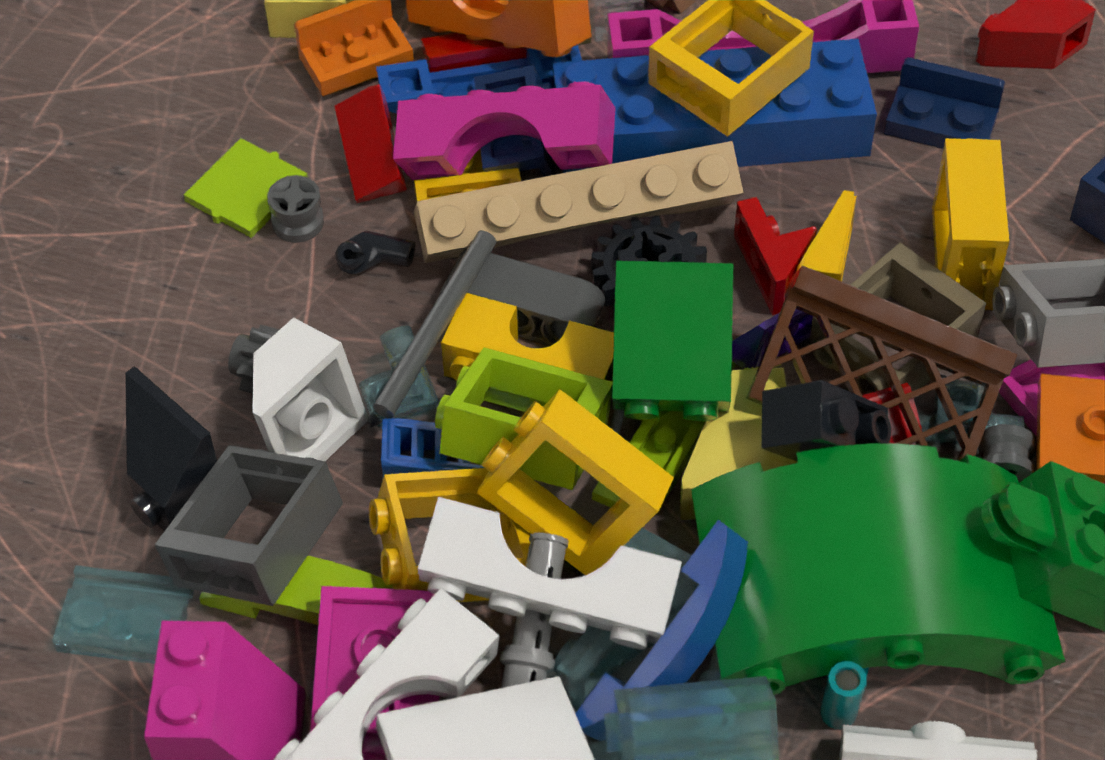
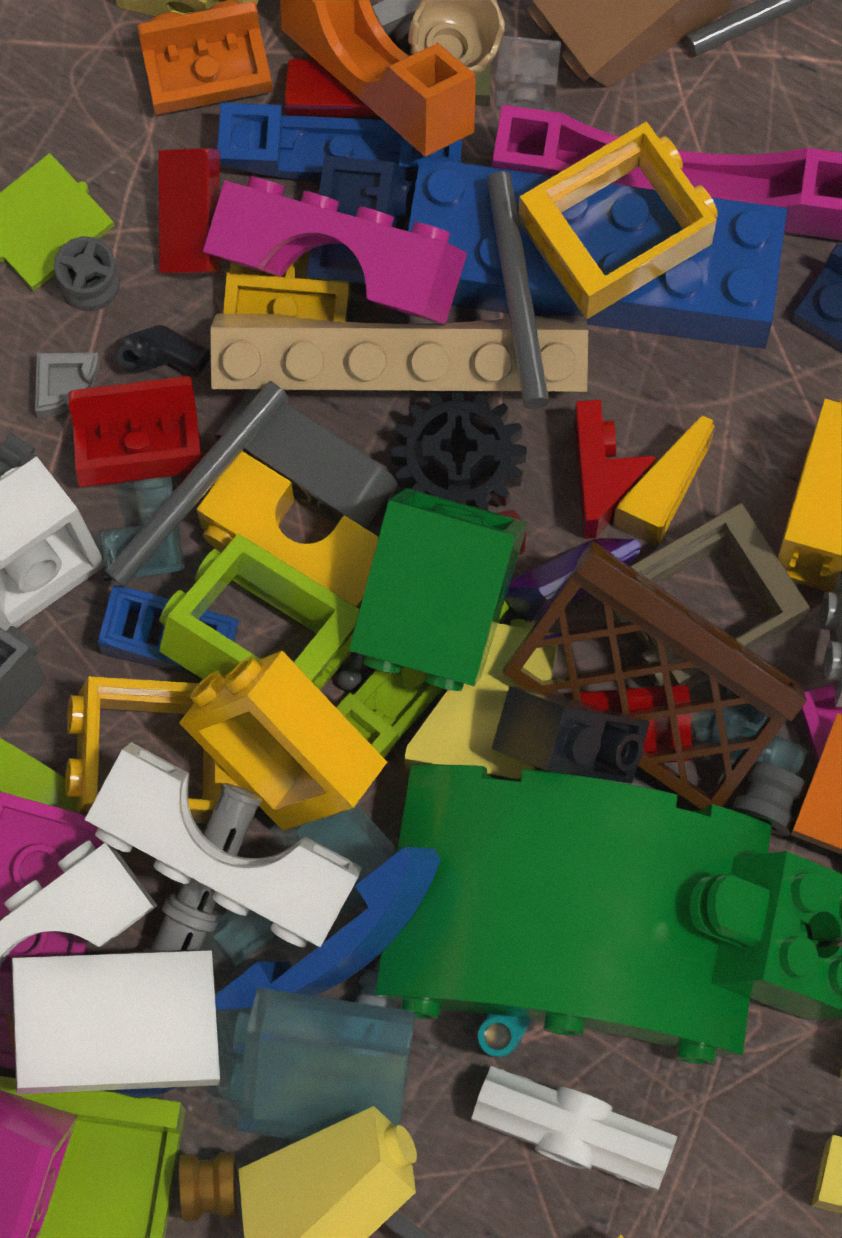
camera: 15 degrees right, 20 degrees up
none -> light grey tile [35,353,101,418]
none -> red bracket [68,376,202,487]
none -> dark grey bar [486,171,549,409]

